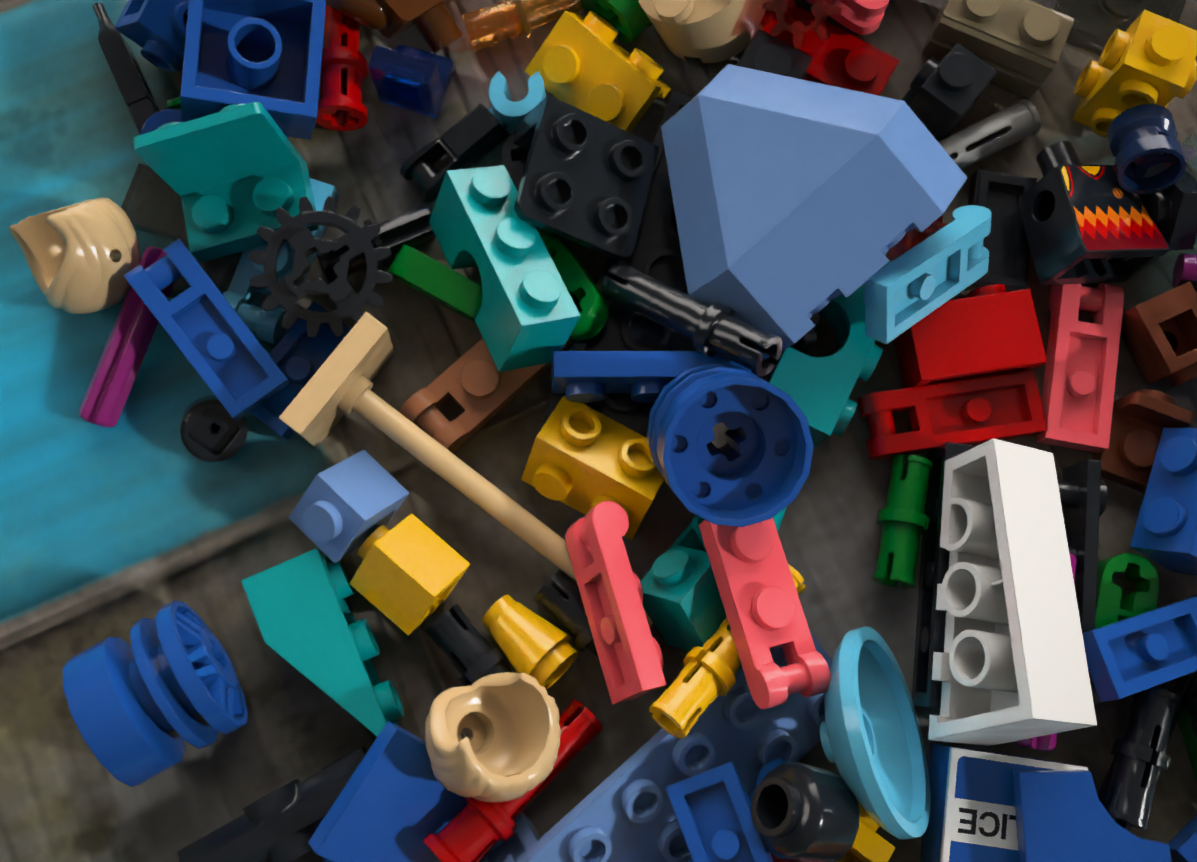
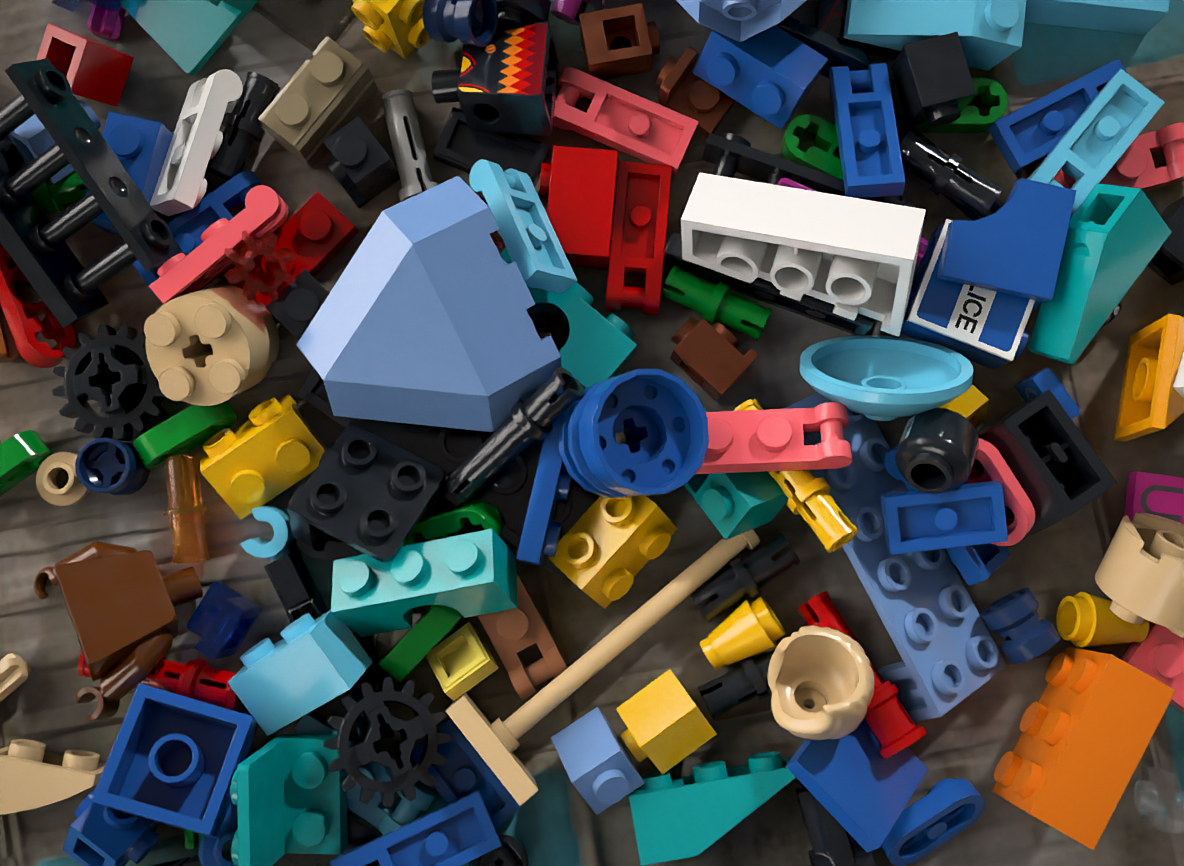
camera: 65 degrees left, 5 degrees up
coral plate [565,501,667,705] -> none
none -> medium azure brick [227,610,373,736]
none -> light yellow tile [426,622,499,701]
none -> copper brick [670,316,759,402]

